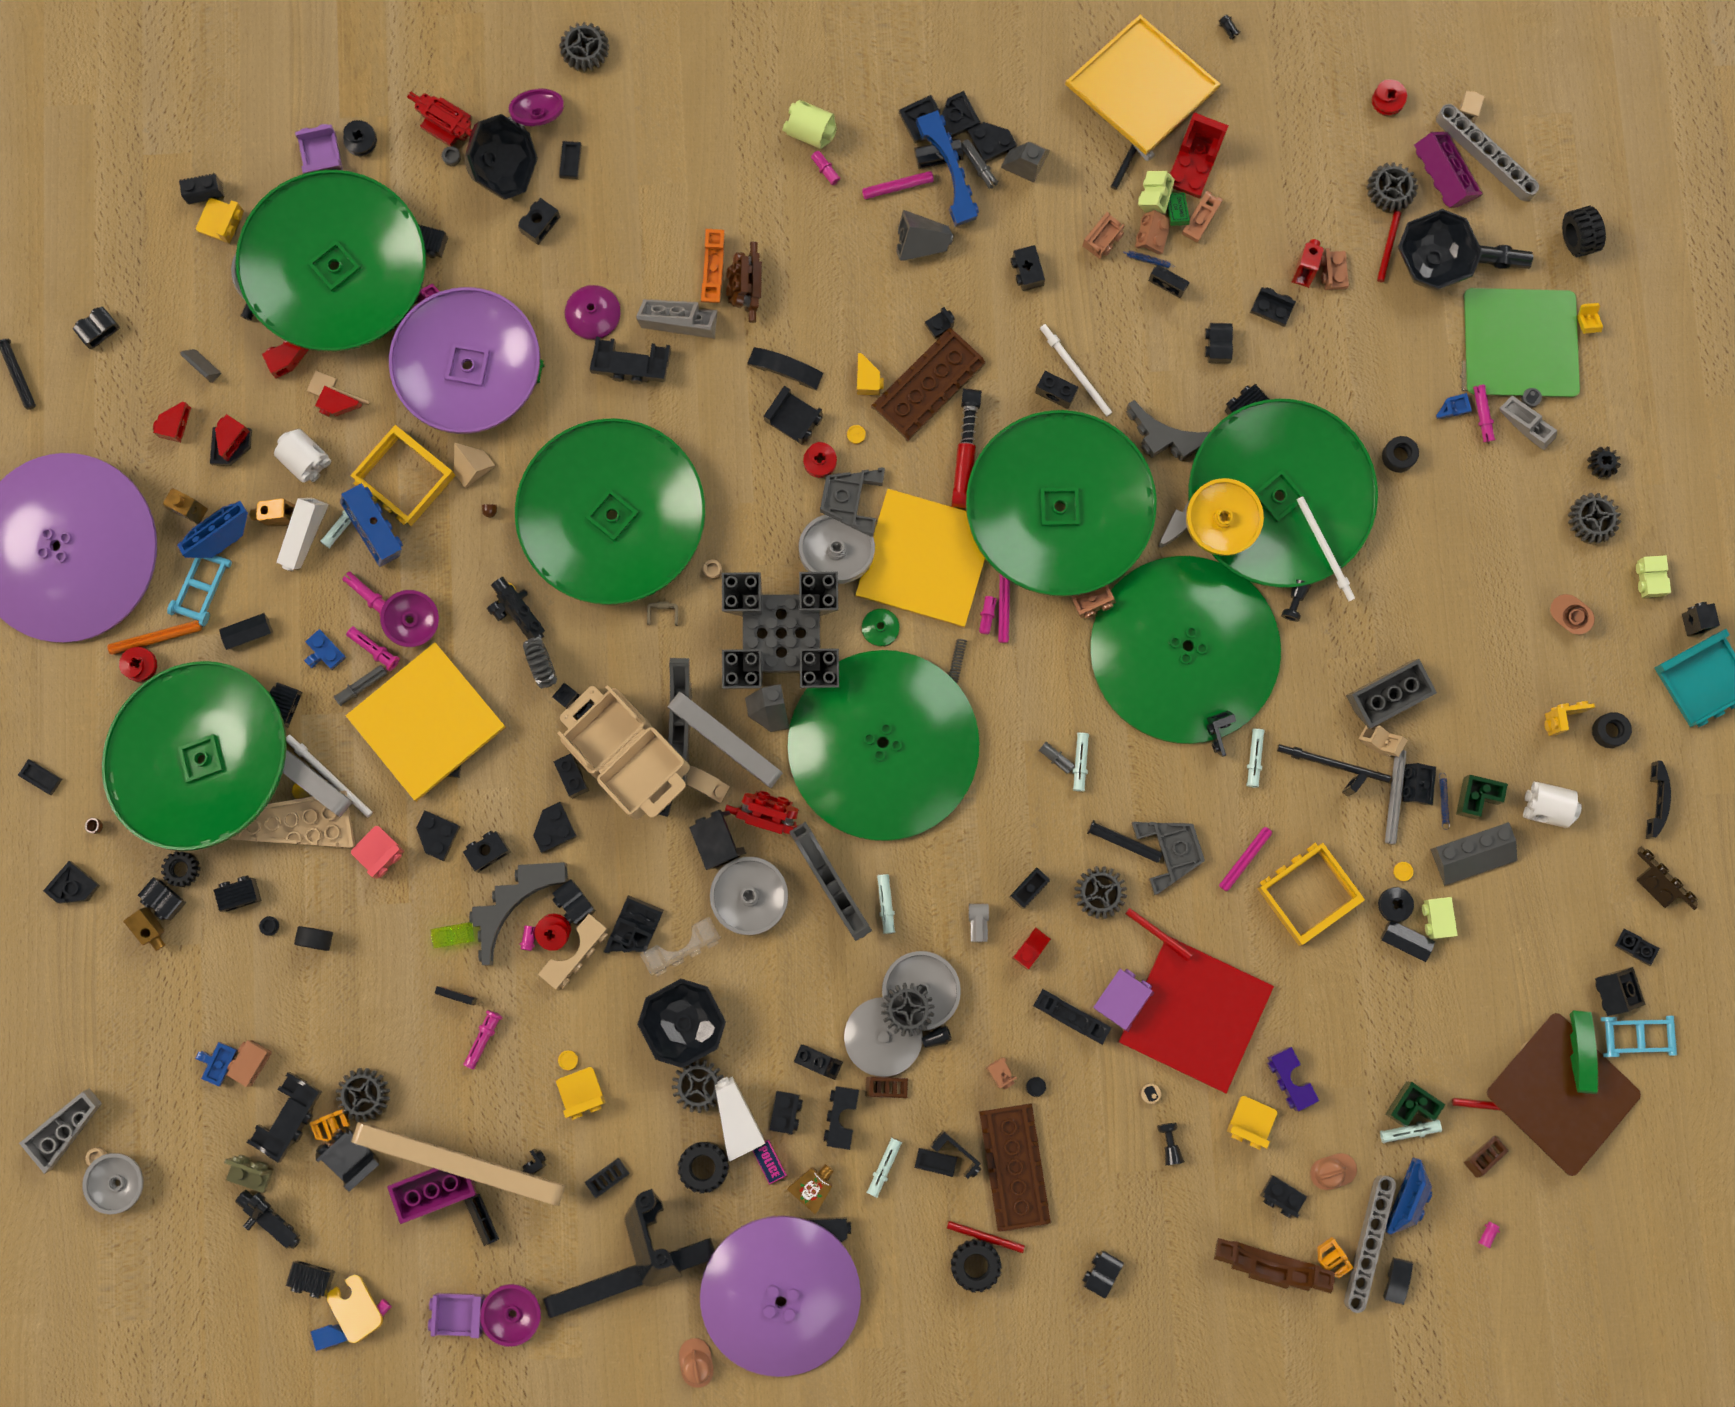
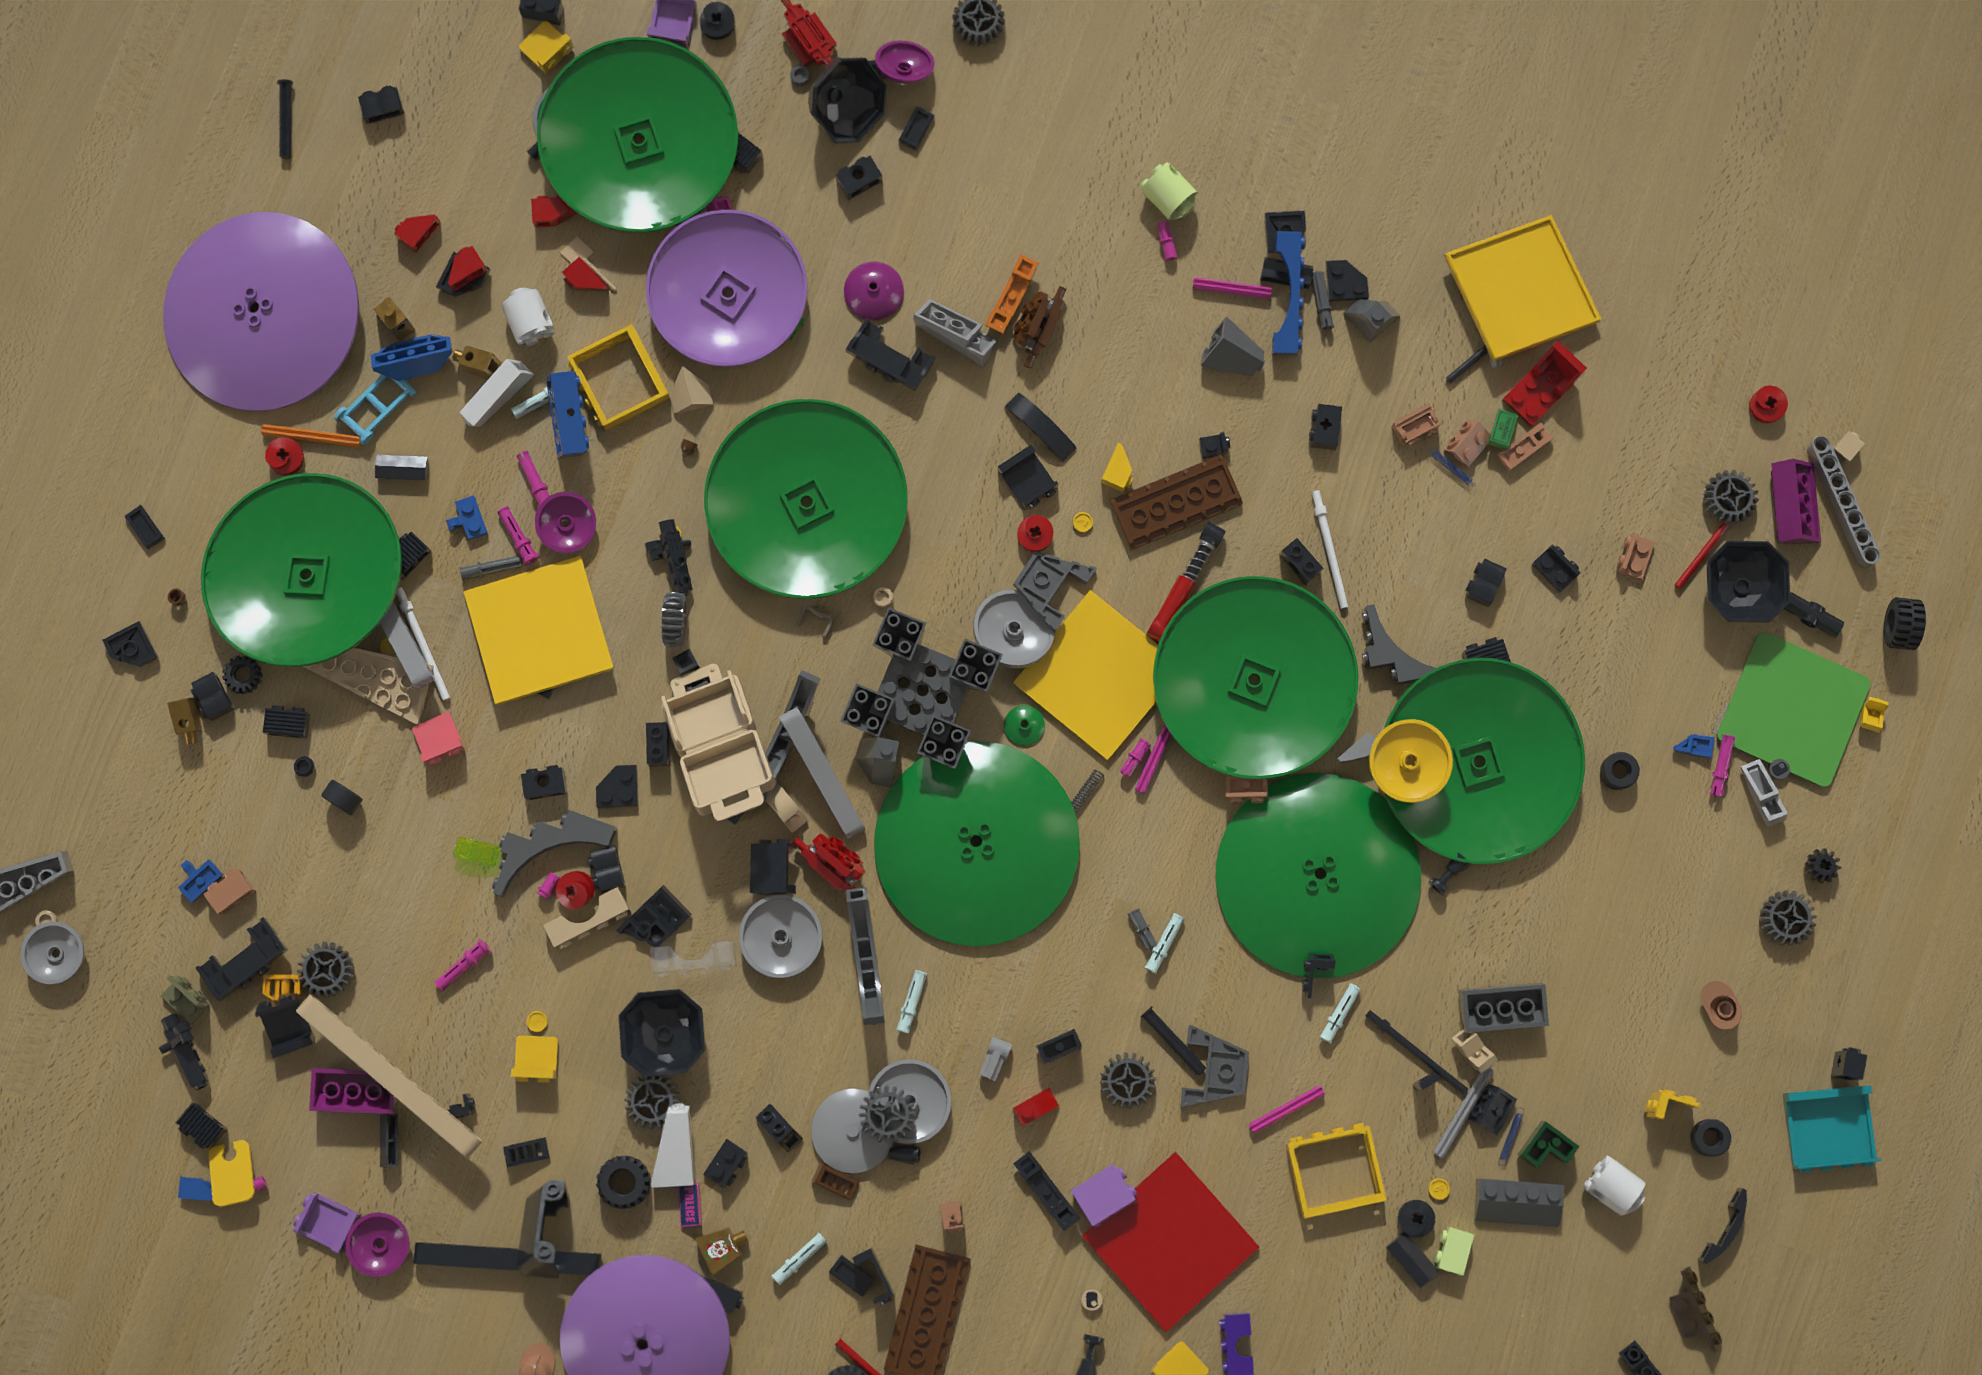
camera: 20 degrees right, 0 degrees up
dark grey slope [180,349,221,383] -> none
black plate [416,810,461,861] -> none
black tile [434,986,477,1005] -> none
black arch [823,1086,859,1150] -> none
black plate [942,91,980,138] -> none
black plate [1026,1077,1046,1097] -> none
red bar [1125,908,1193,960] -> none
yellowish green brick [1138,171,1175,213] -> none
black bracket [1148,265,1189,299] -> none
black pin [1219,14,1240,40] -> none
red torso [1292,239,1324,288] -> none
white bar [1296,496,1355,601] -> none
yellowish green brick [1636,555,1671,598] -> none

